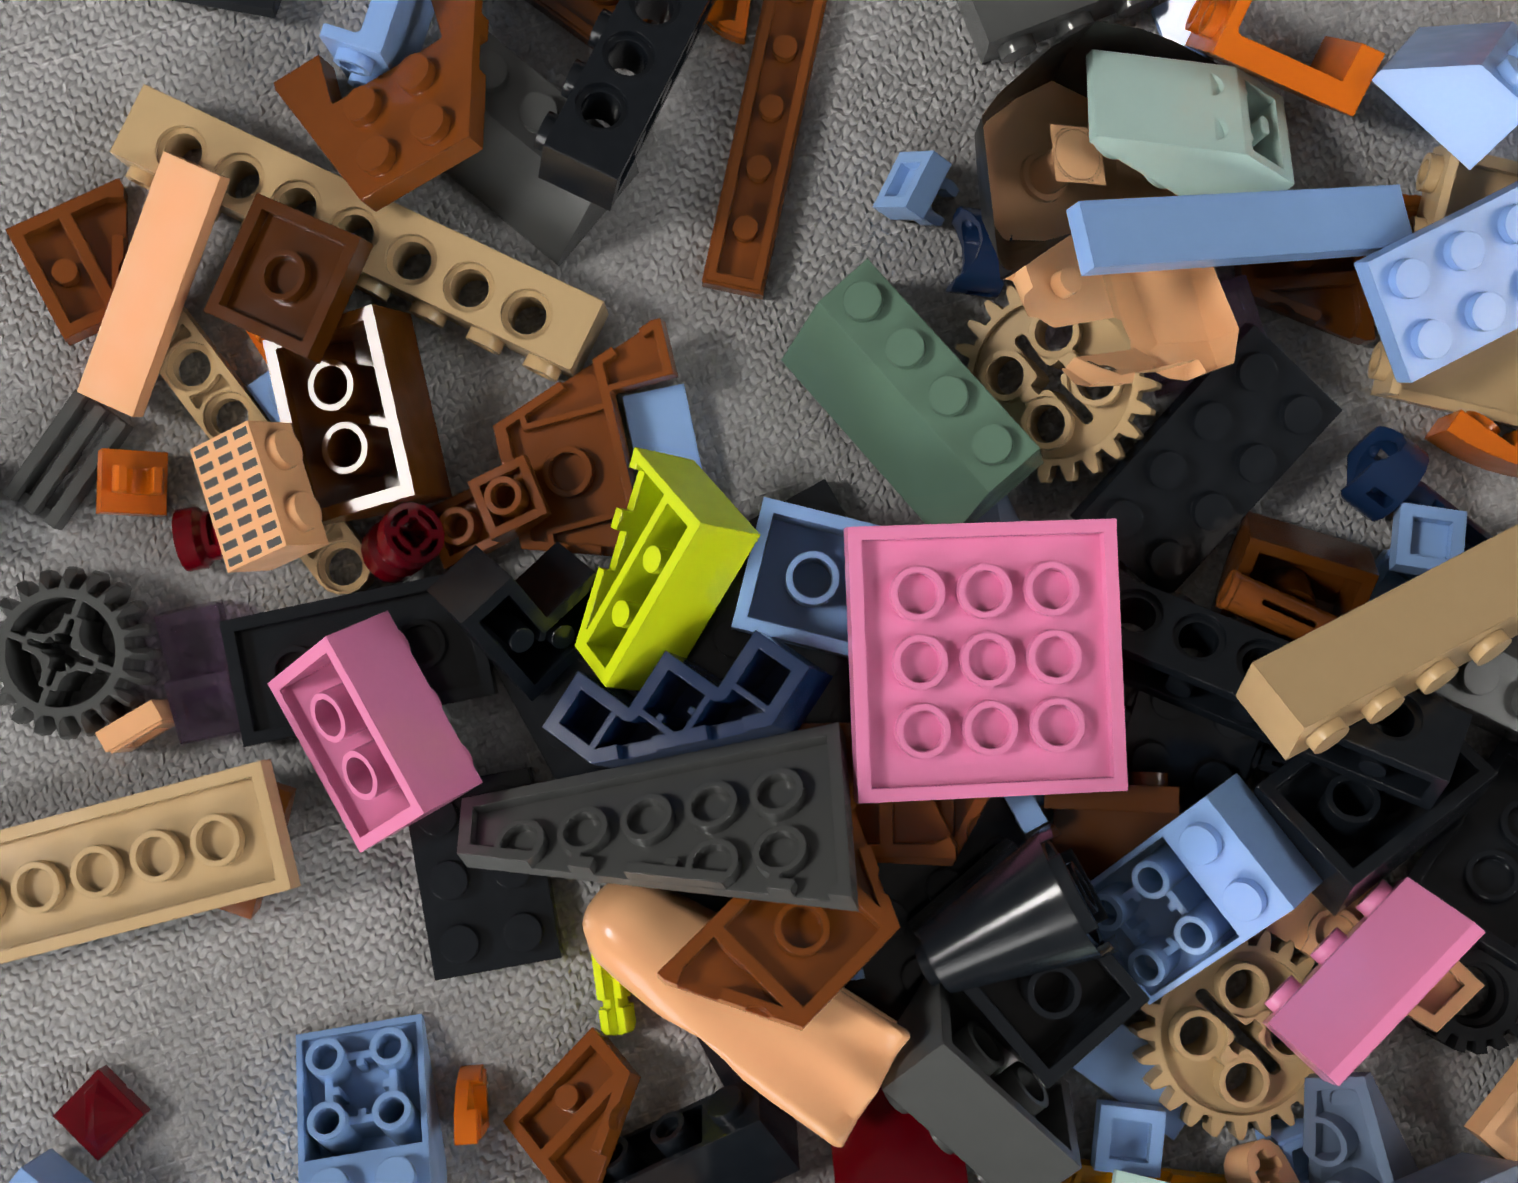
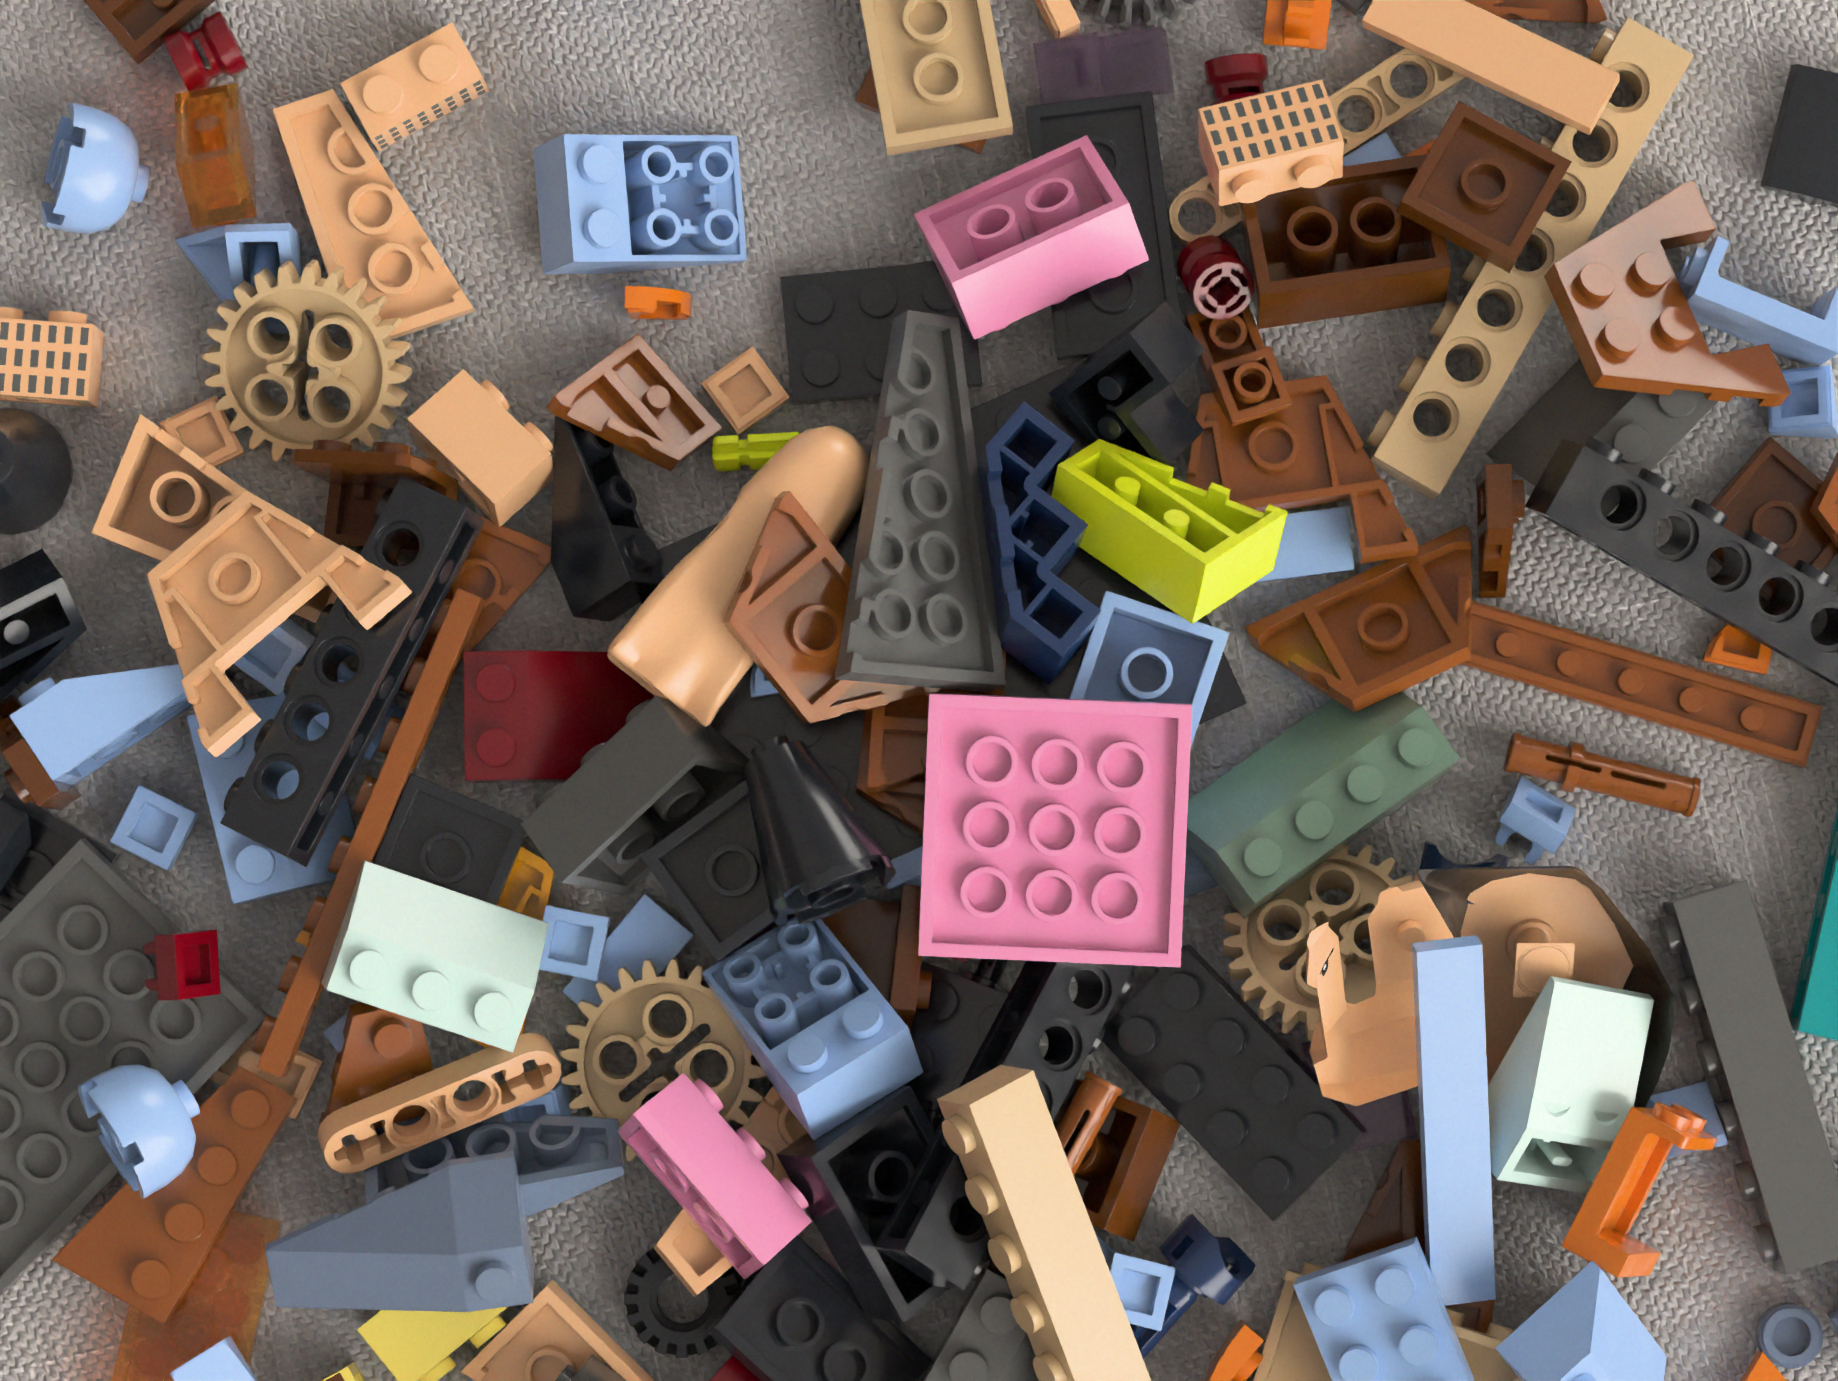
camera: 90 degrees right, 0 degrees up
none -> light nougat tile [701,346,790,437]
none -> dark orange wing [1245,524,1472,713]
none -> reddish brown wing [1476,464,1525,598]
none -> dark orange pin [1504,732,1701,817]

